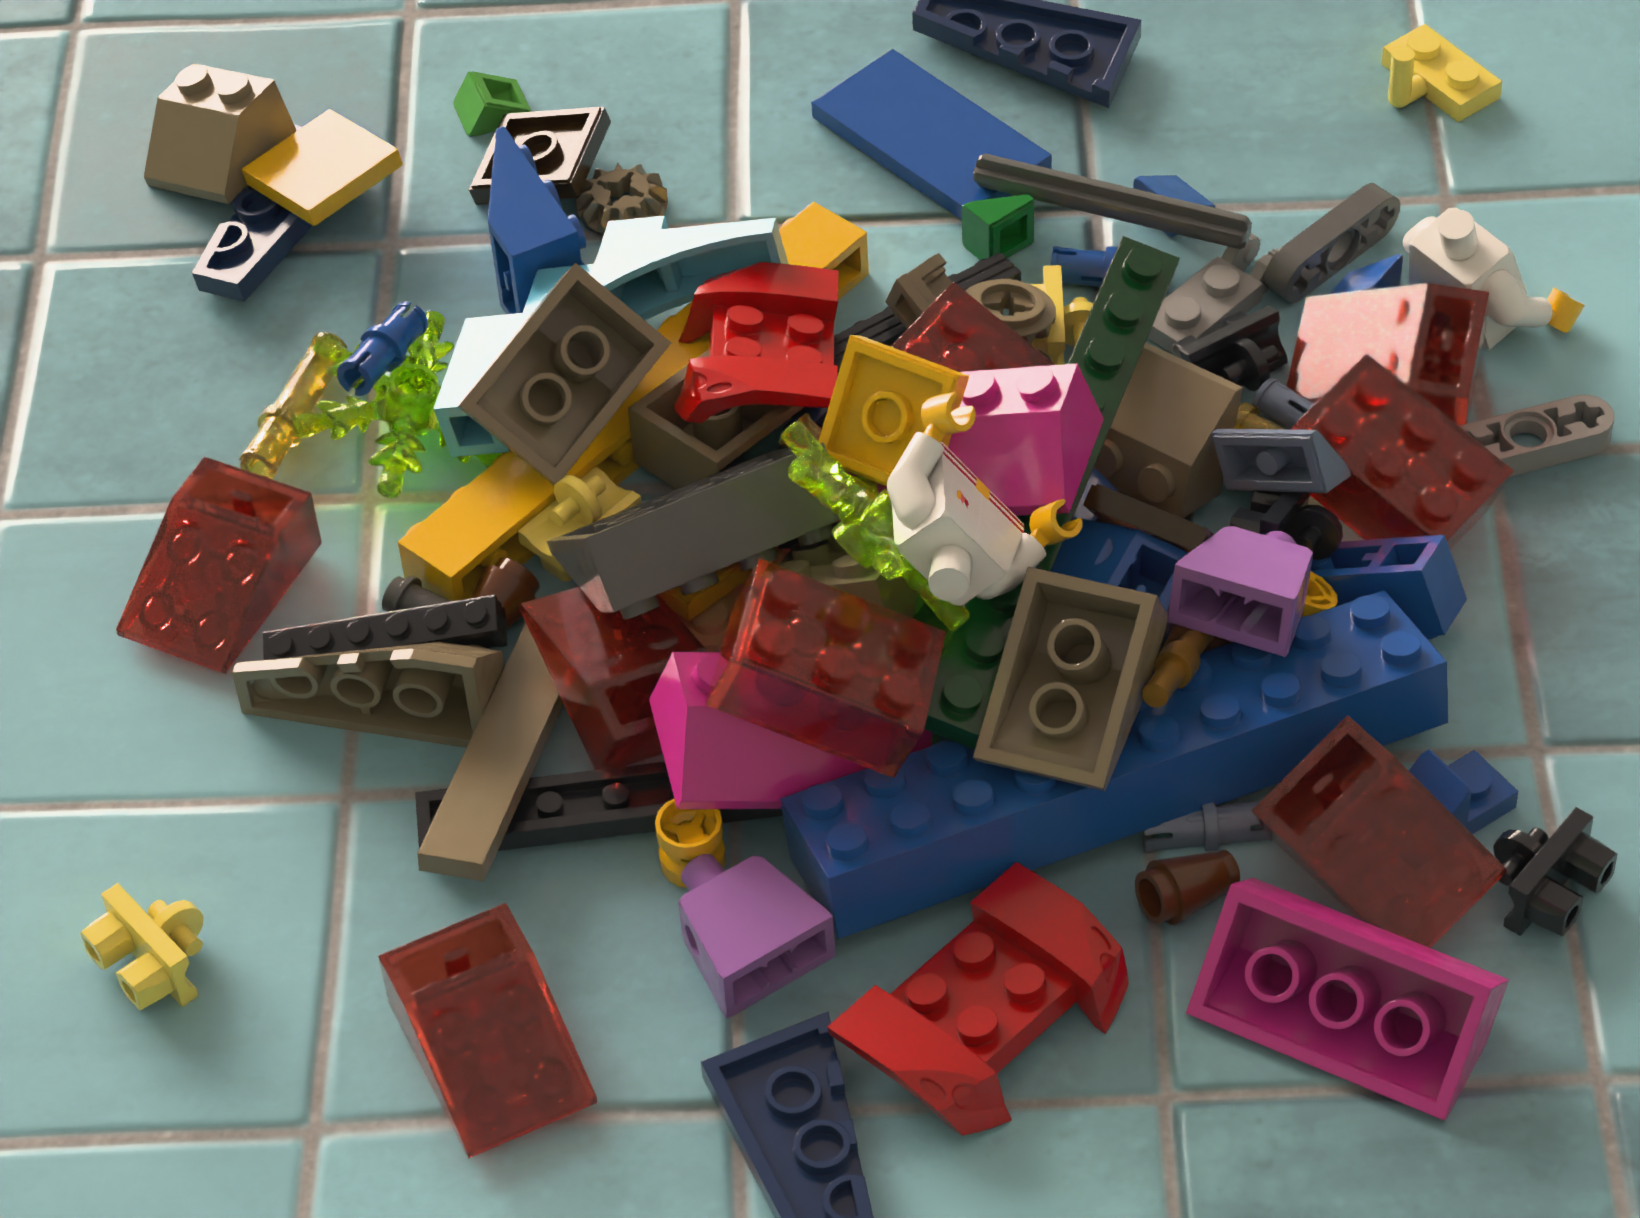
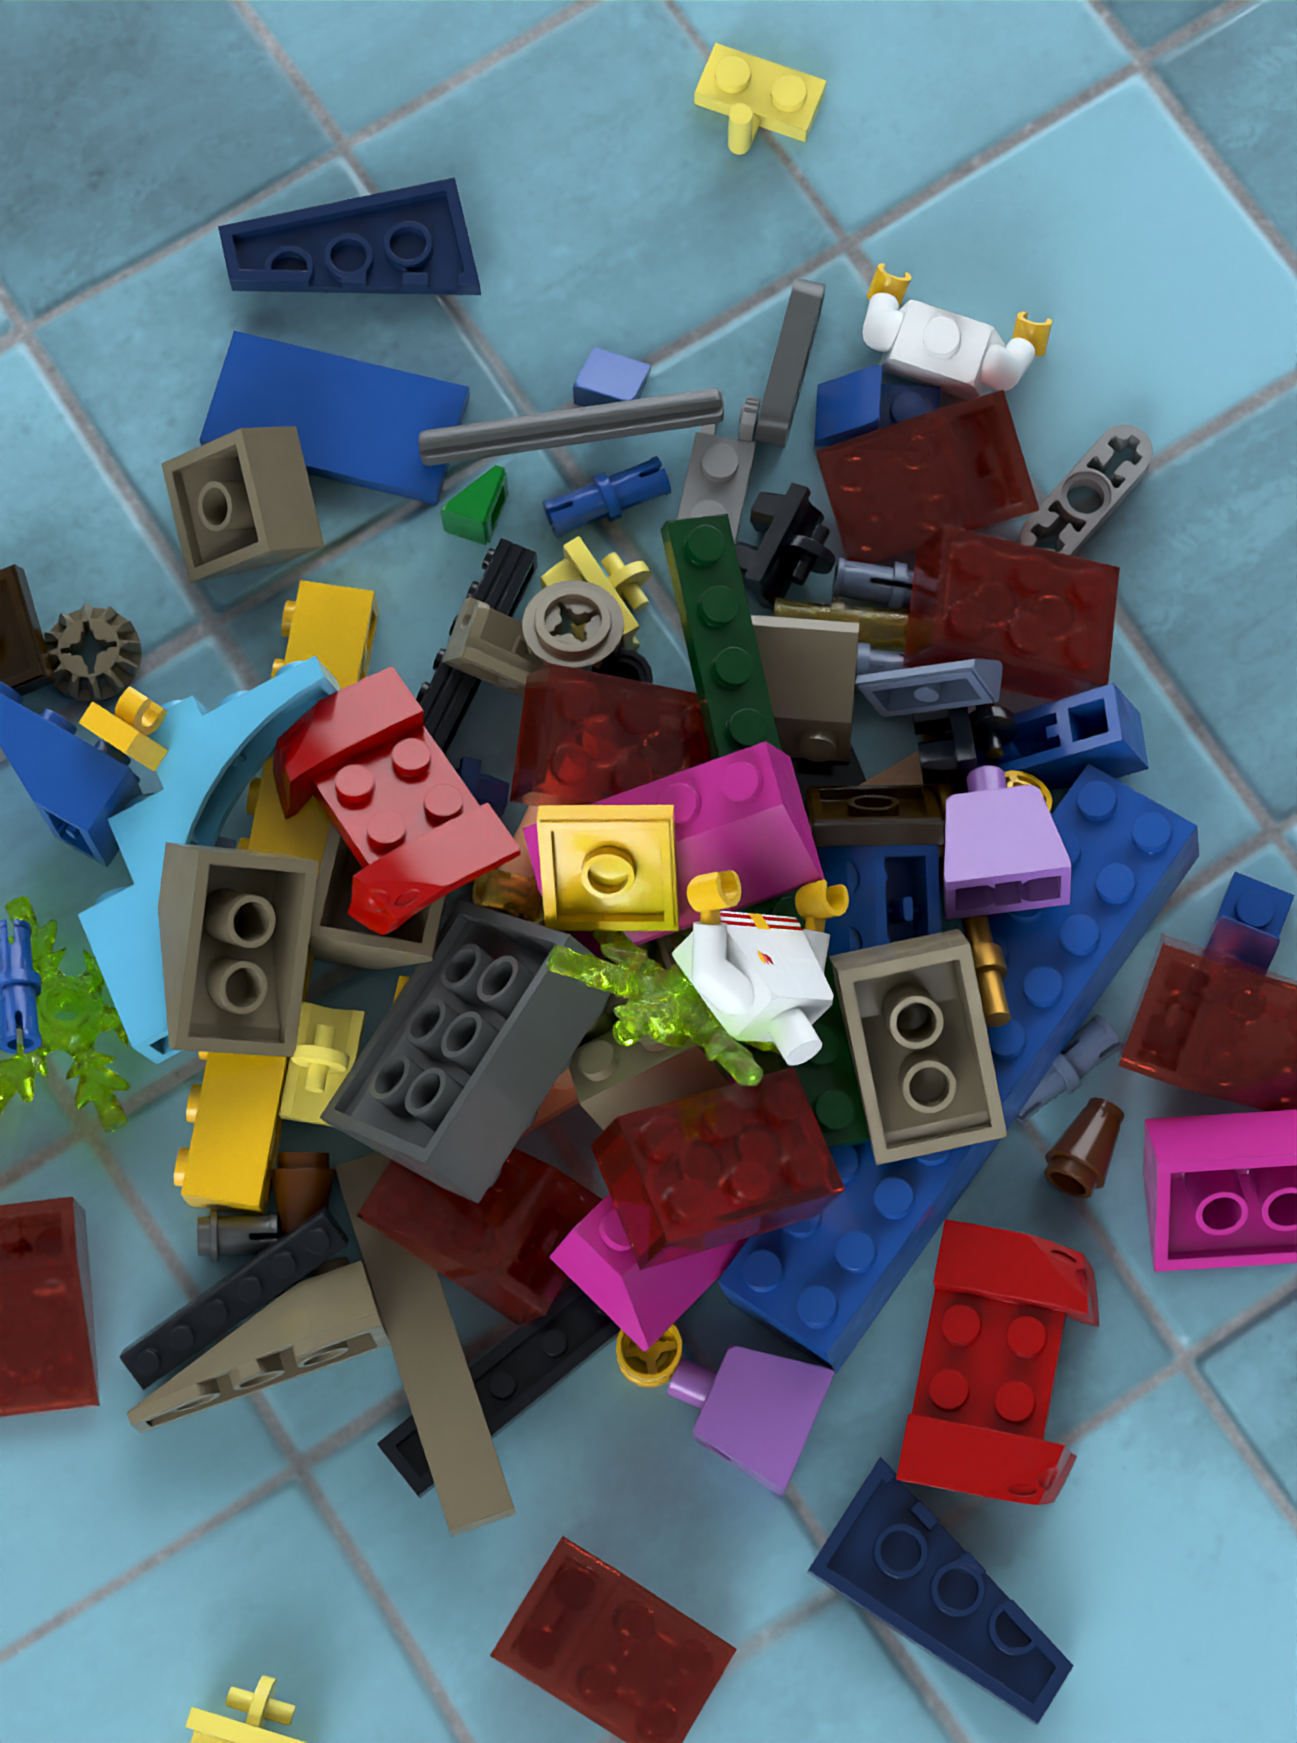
camera: 35 degrees left, 25 degrees up
none -> yellow tile [78,687,169,772]
none -> dark tan slope [161,426,325,583]

